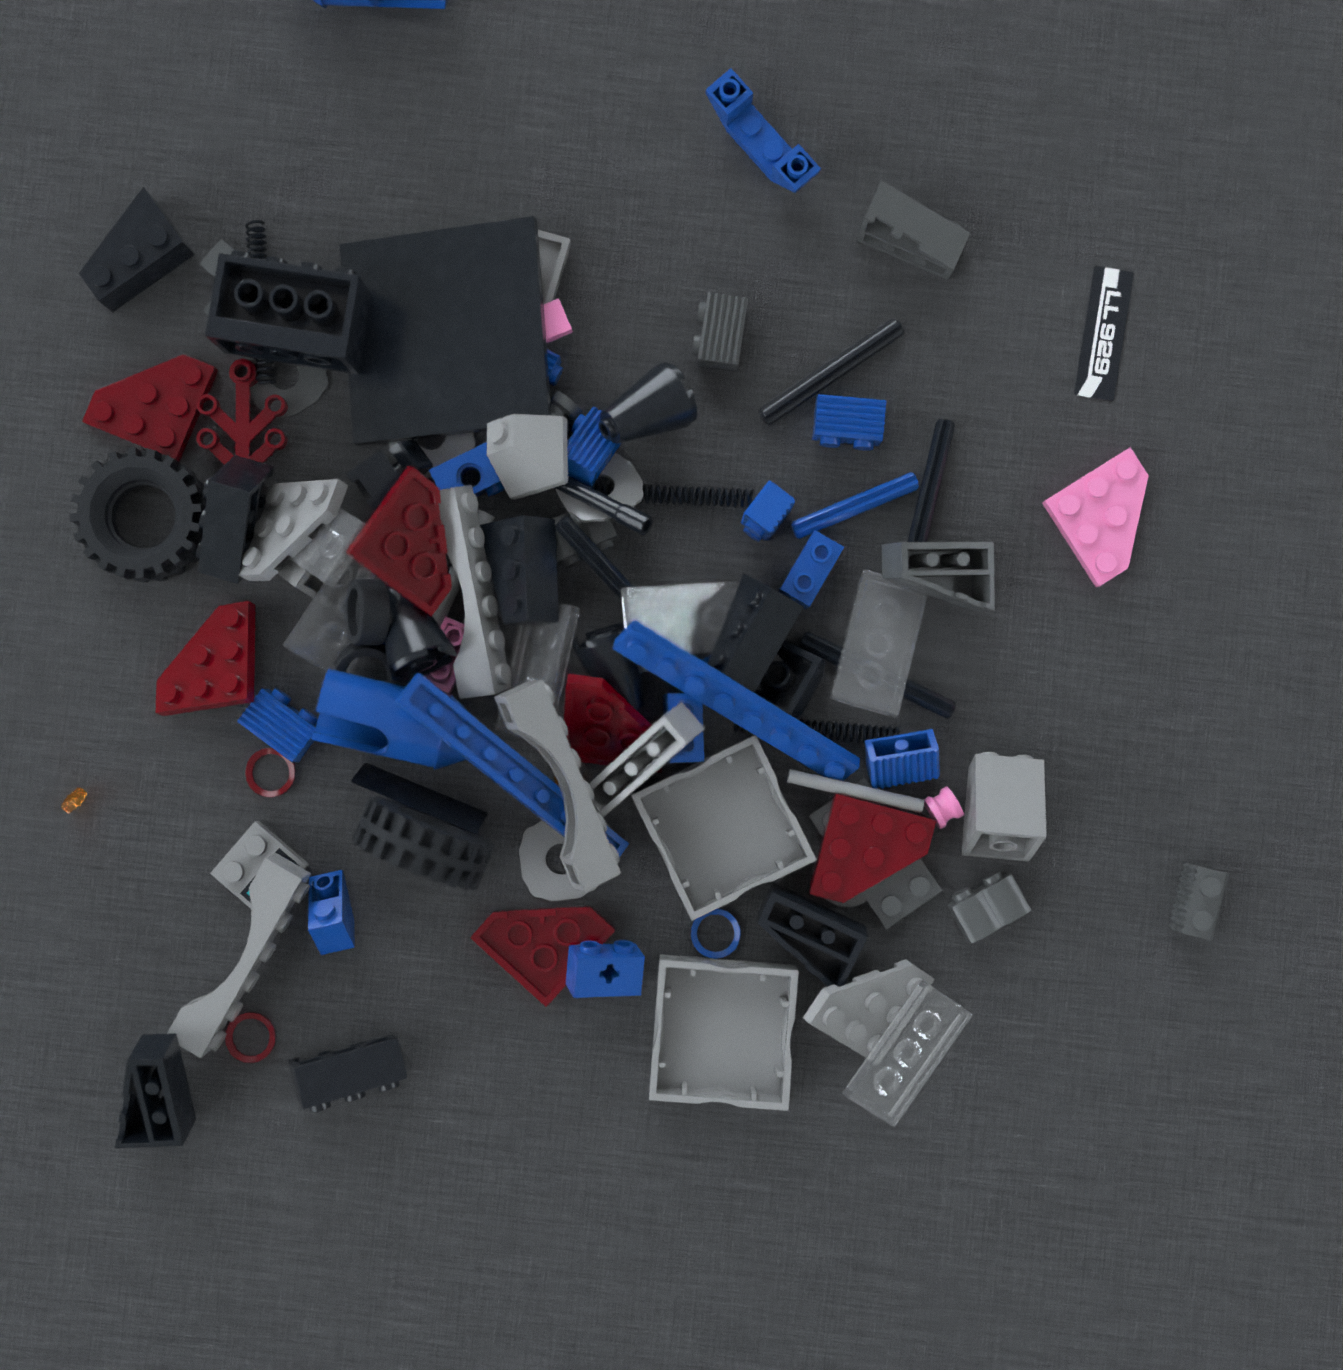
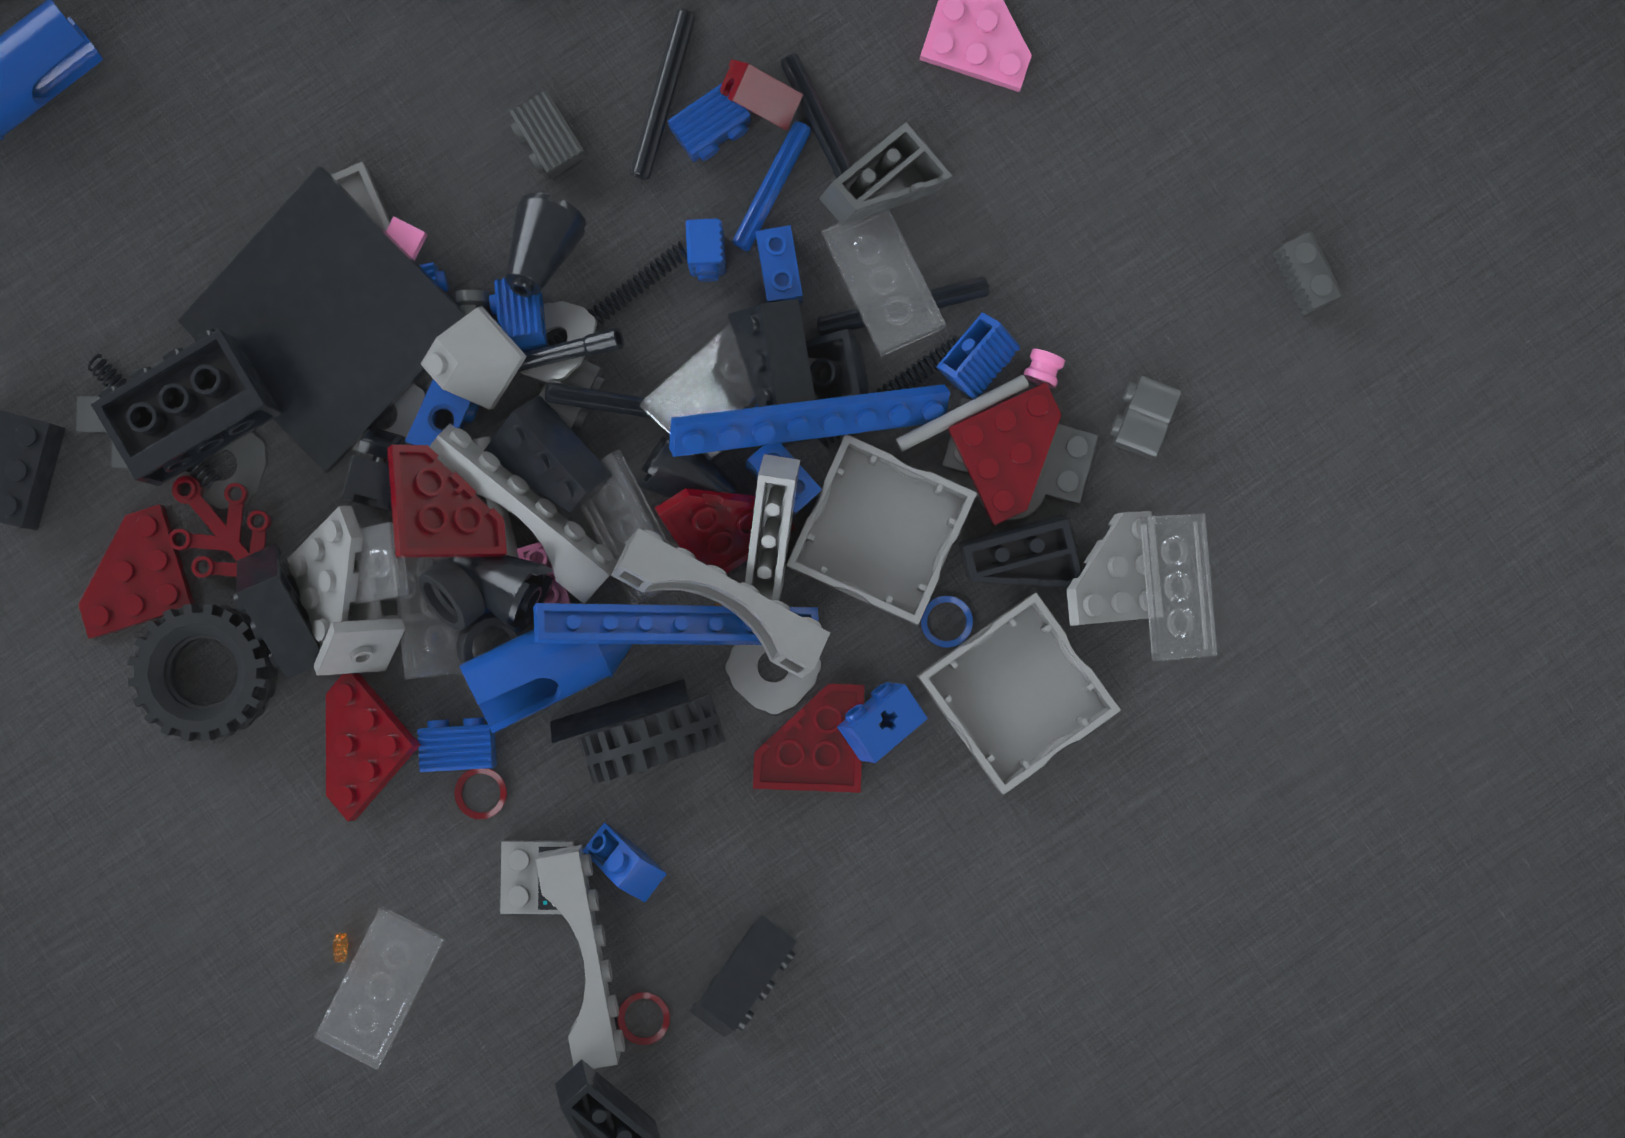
camera: 40 degrees left, 0 degrees up
light grey slope [962,752,1046,861] -> none
none -> light grey plate [314,618,405,676]
none -> clear tile [314,907,445,1070]
none -> hinge [720,59,803,131]

